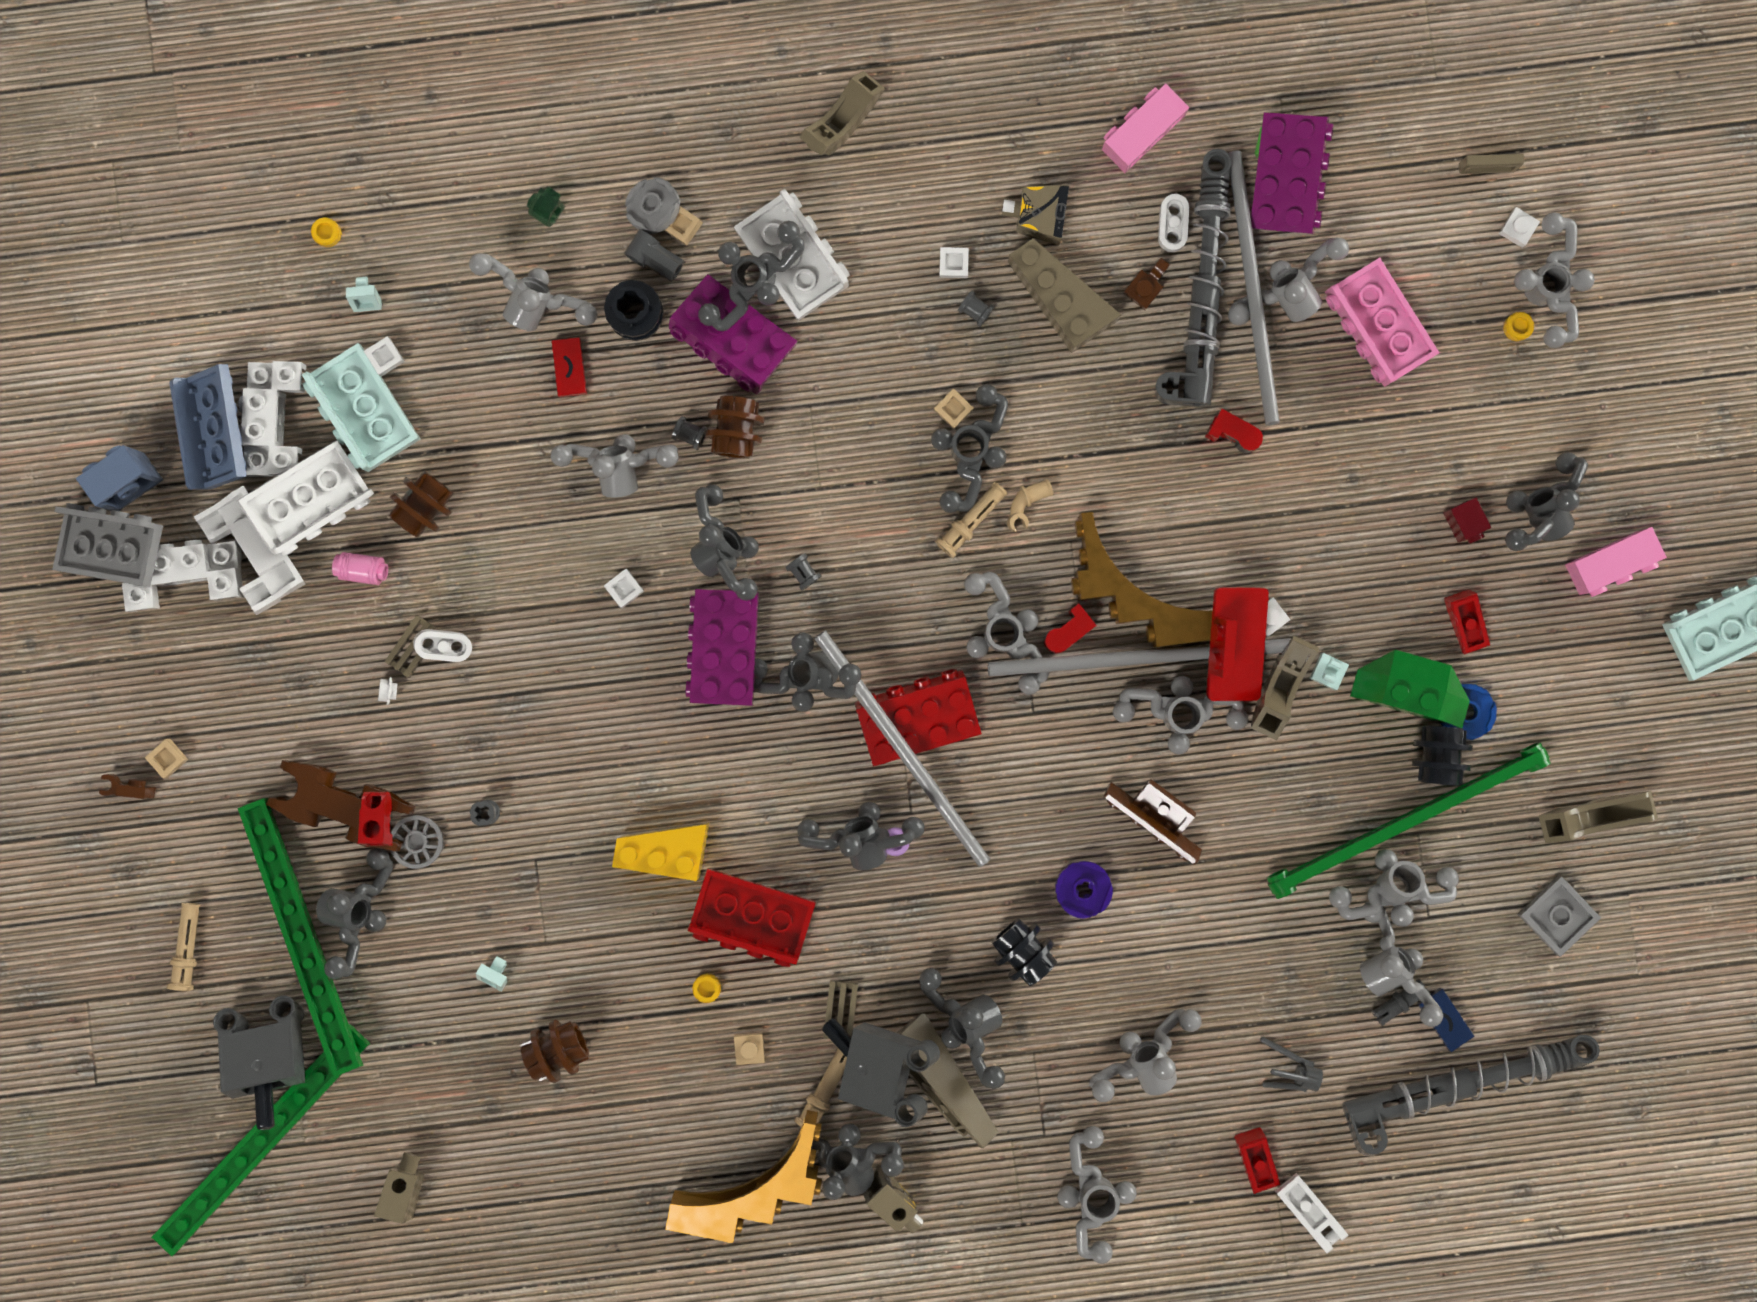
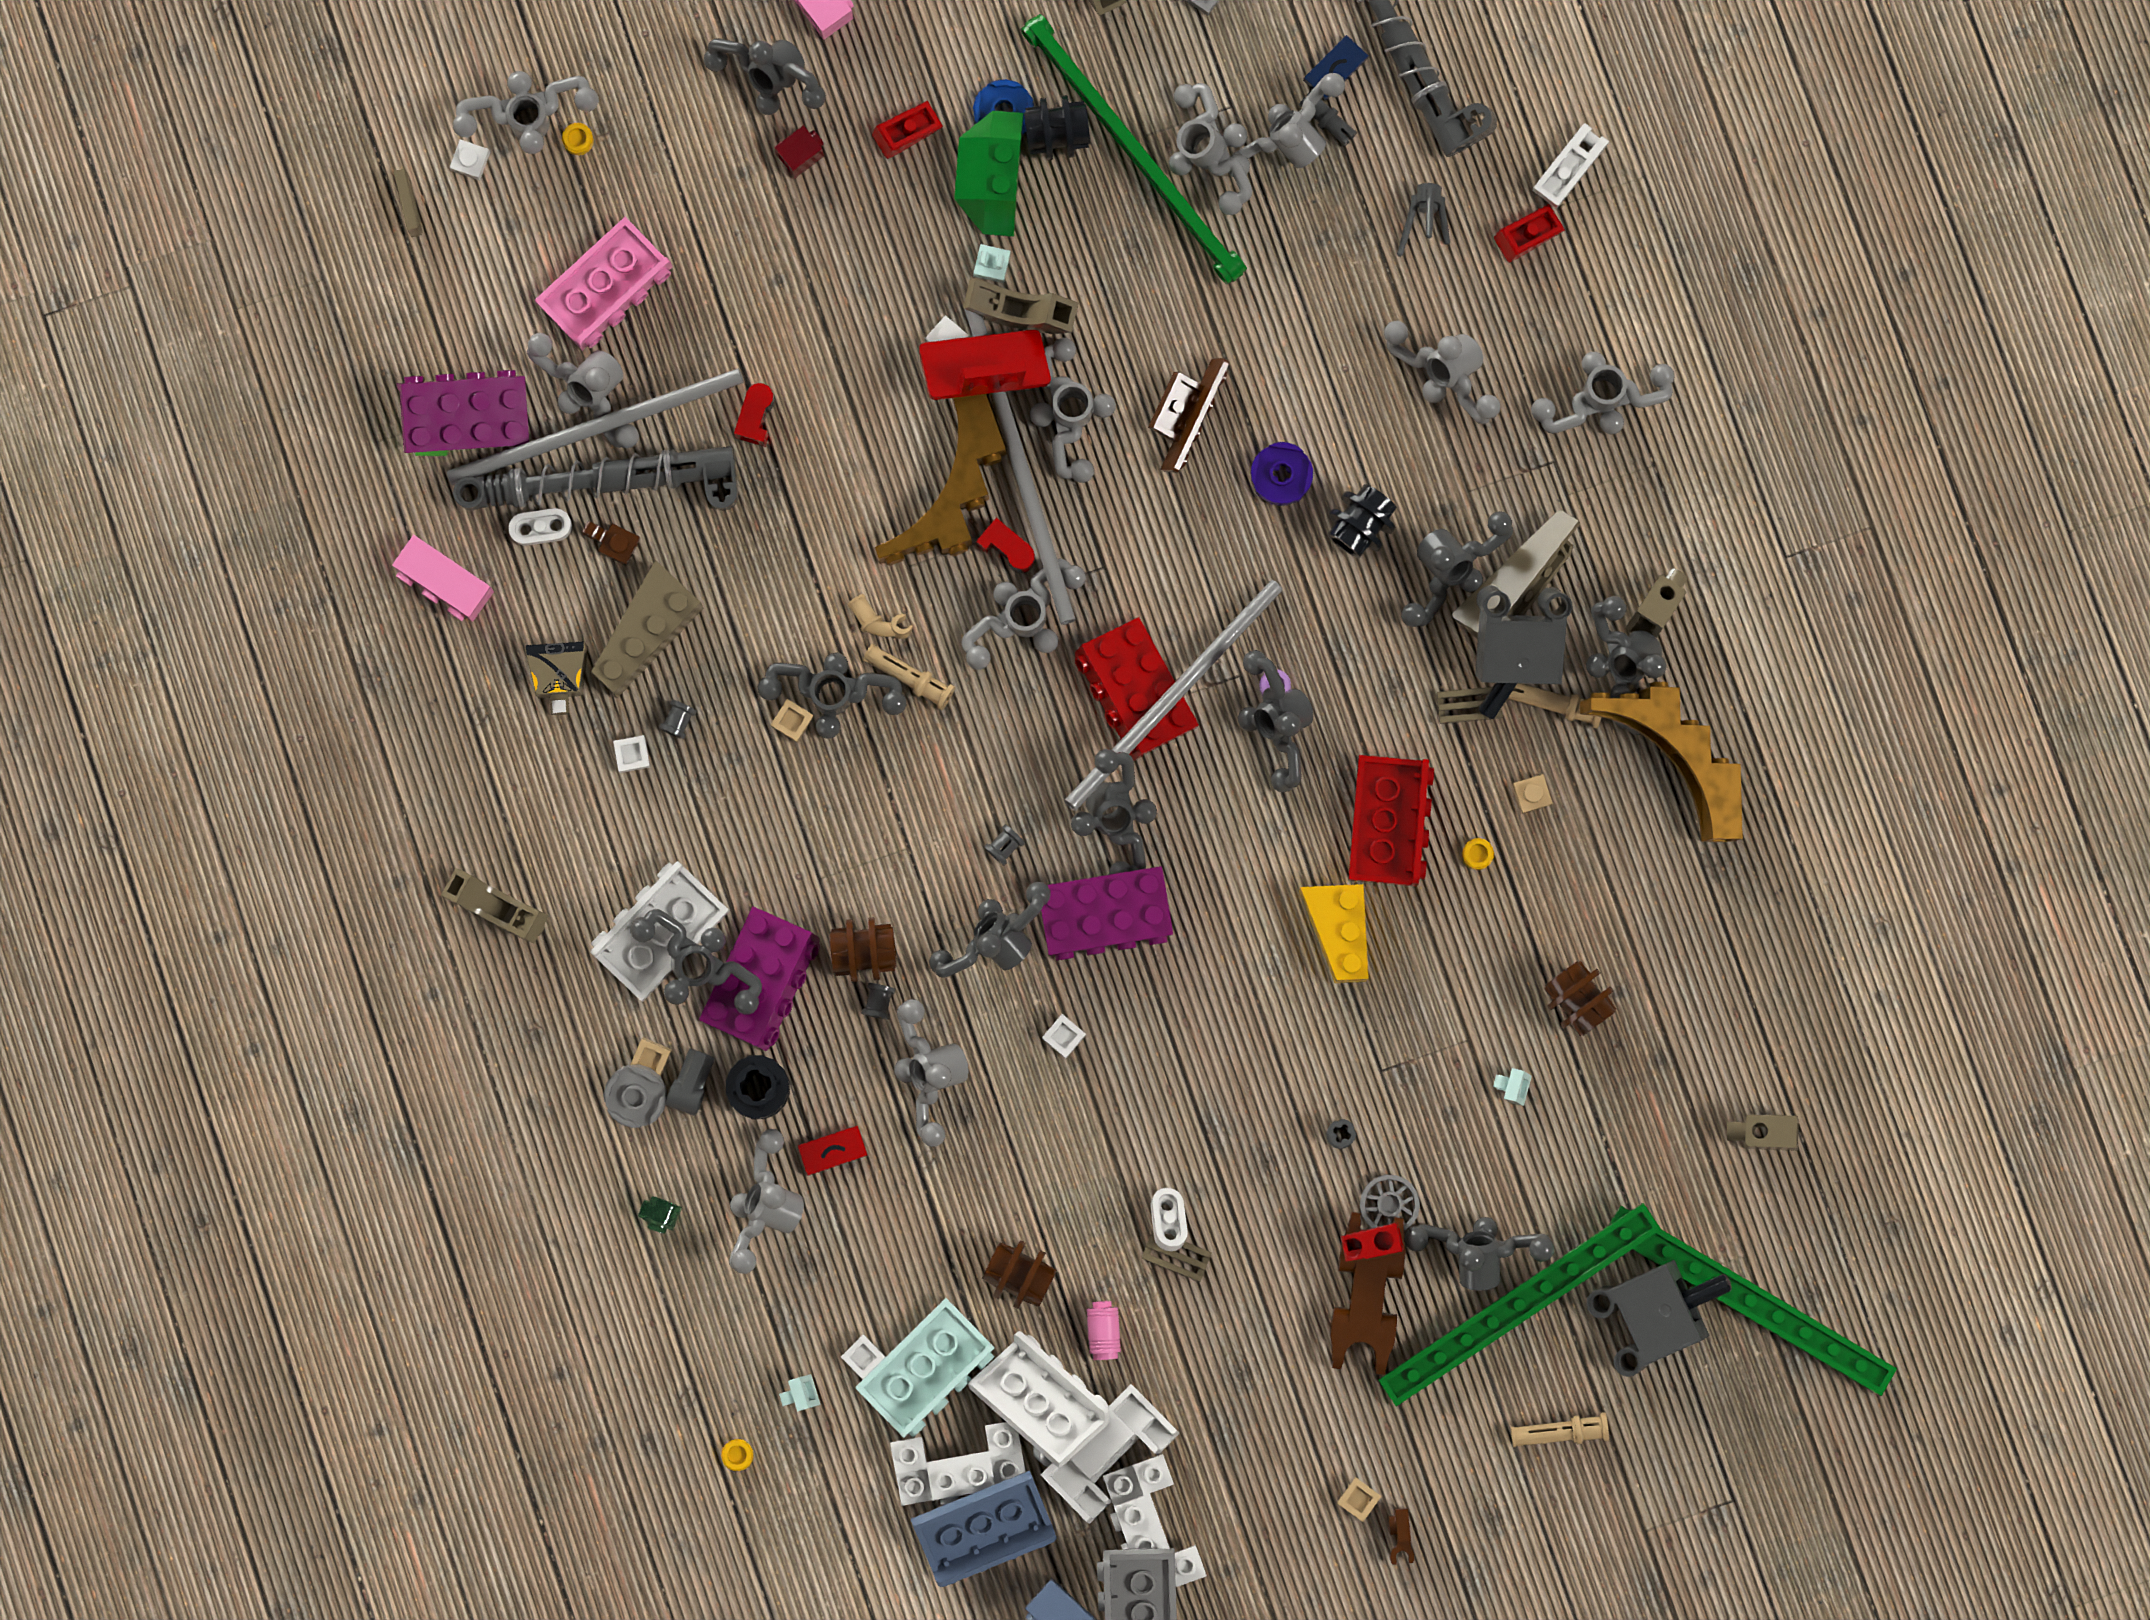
camera: 105 degrees left, 5 degrees down
white plate [378,677,398,705] -> none

